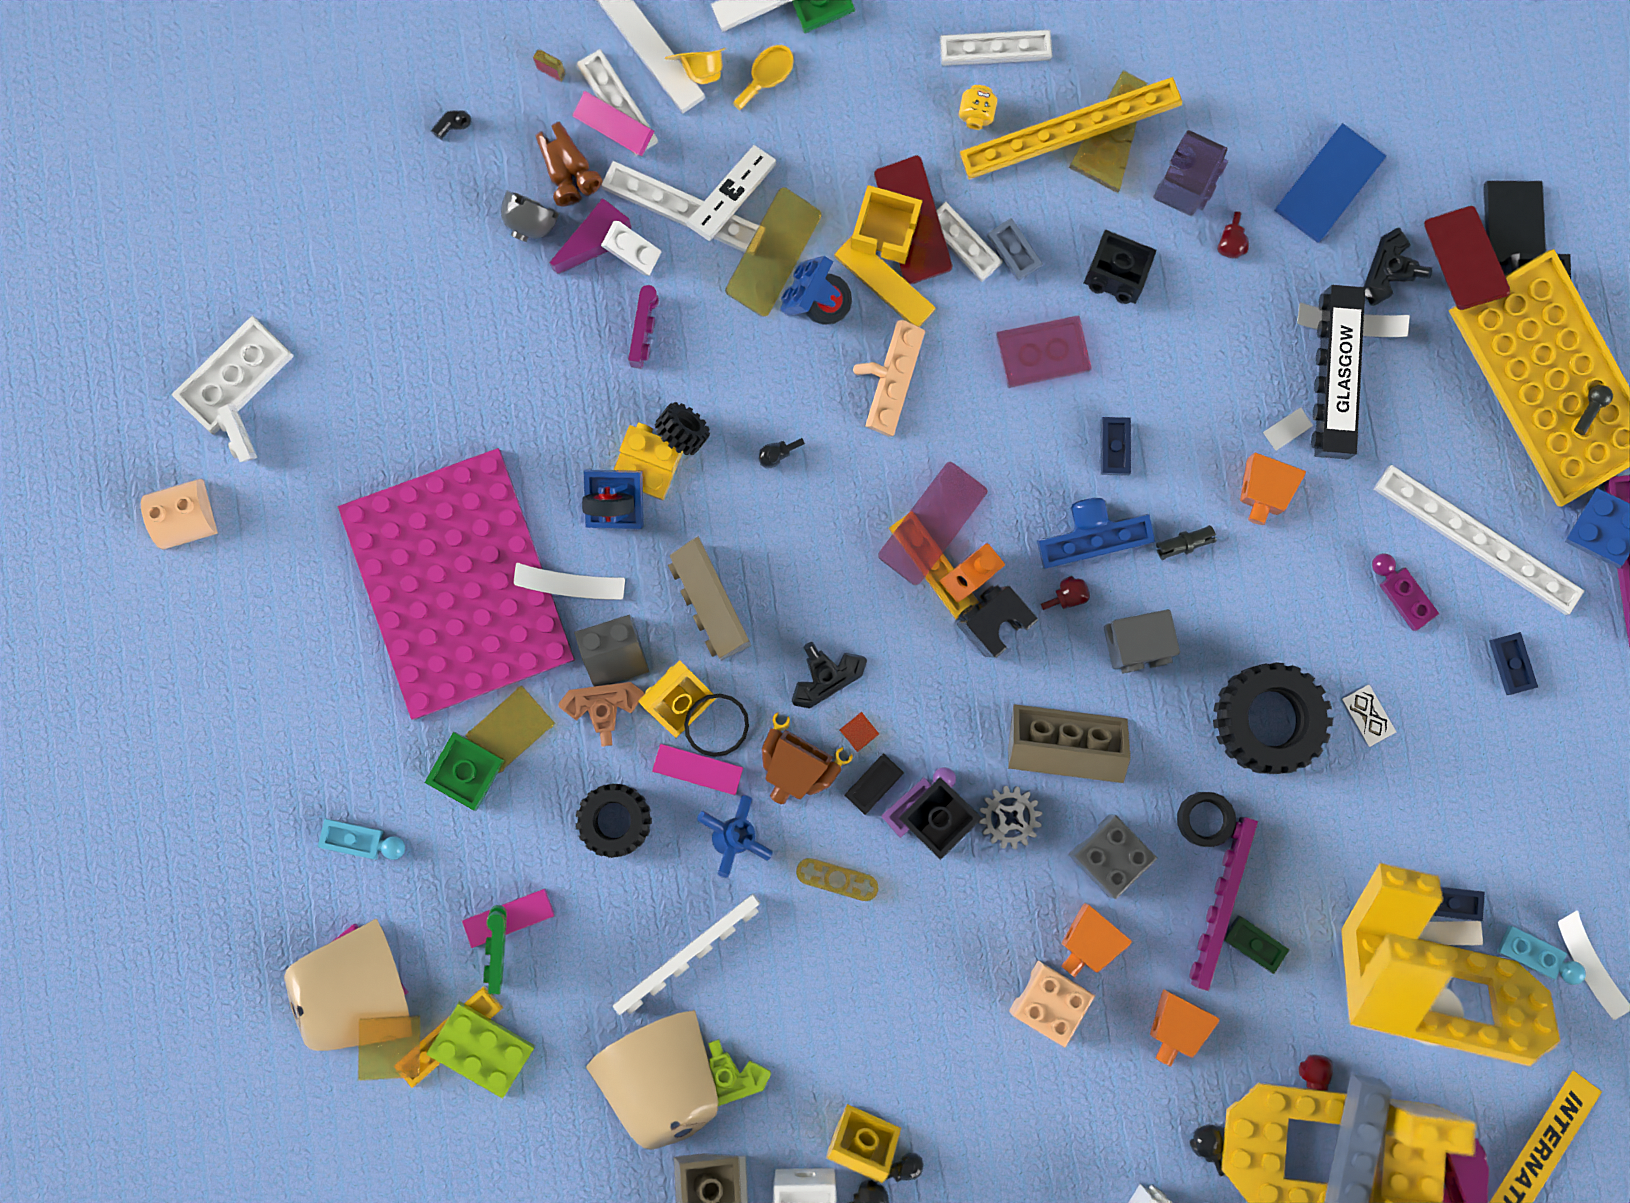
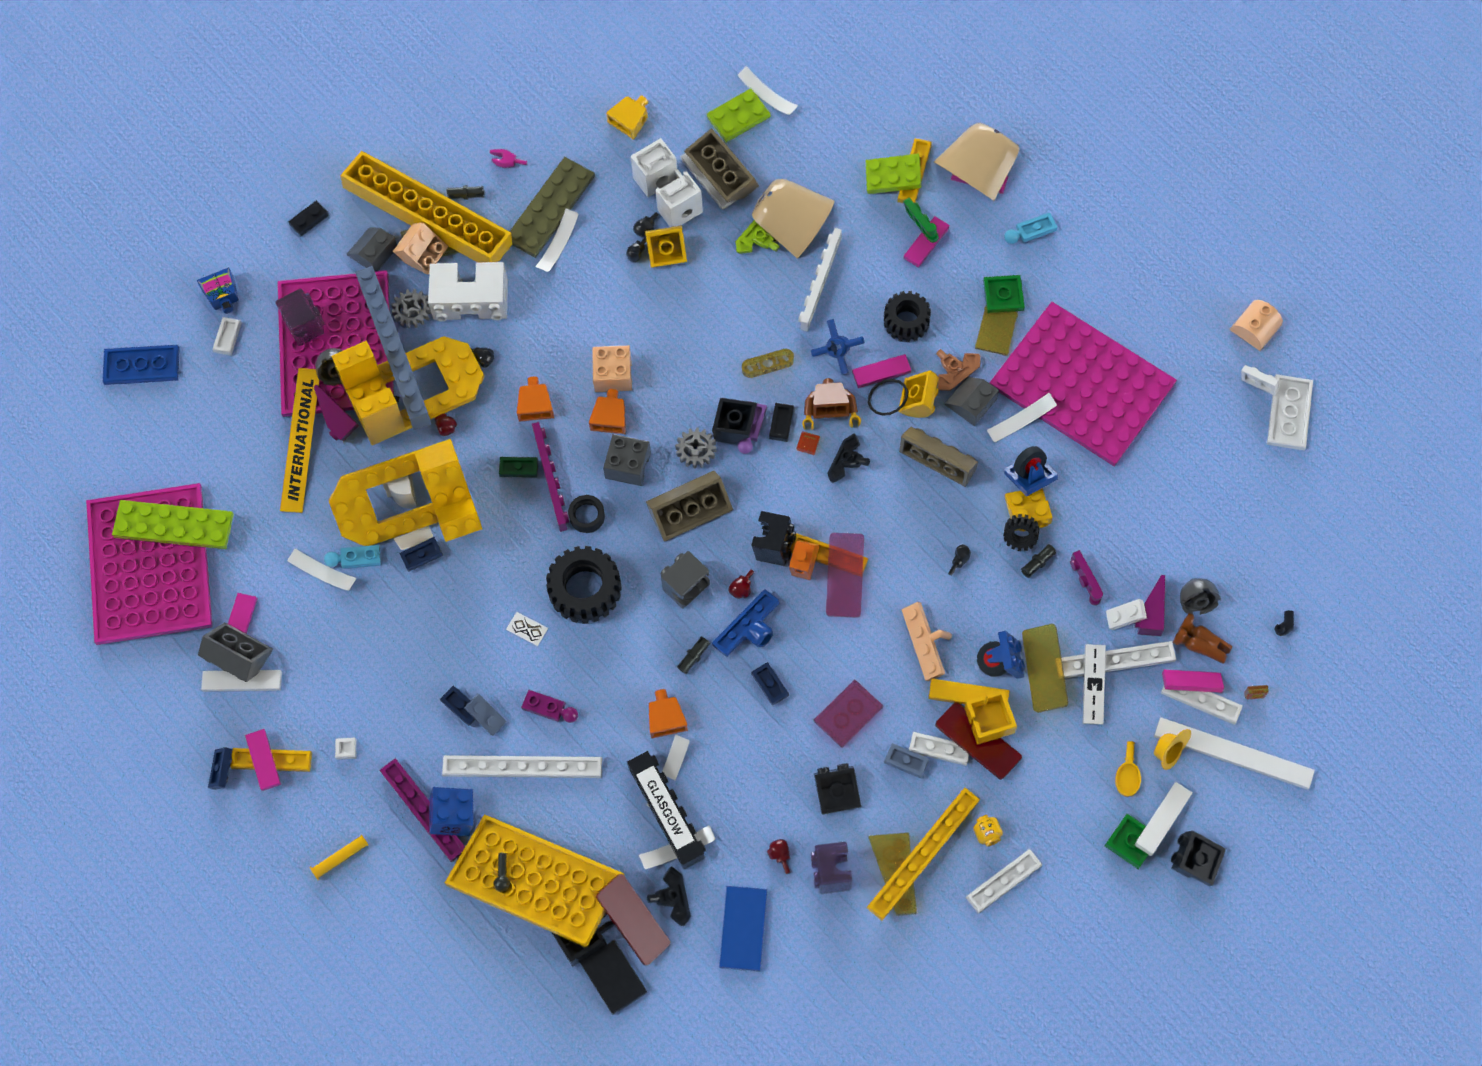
camera: 150 degrees right, 15 degrees down
clear yellow tile [358,1015,420,1081] -> none
none -> sand blue plate [464,694,507,736]
none -> pearl dark grey pin [1021,544,1056,578]

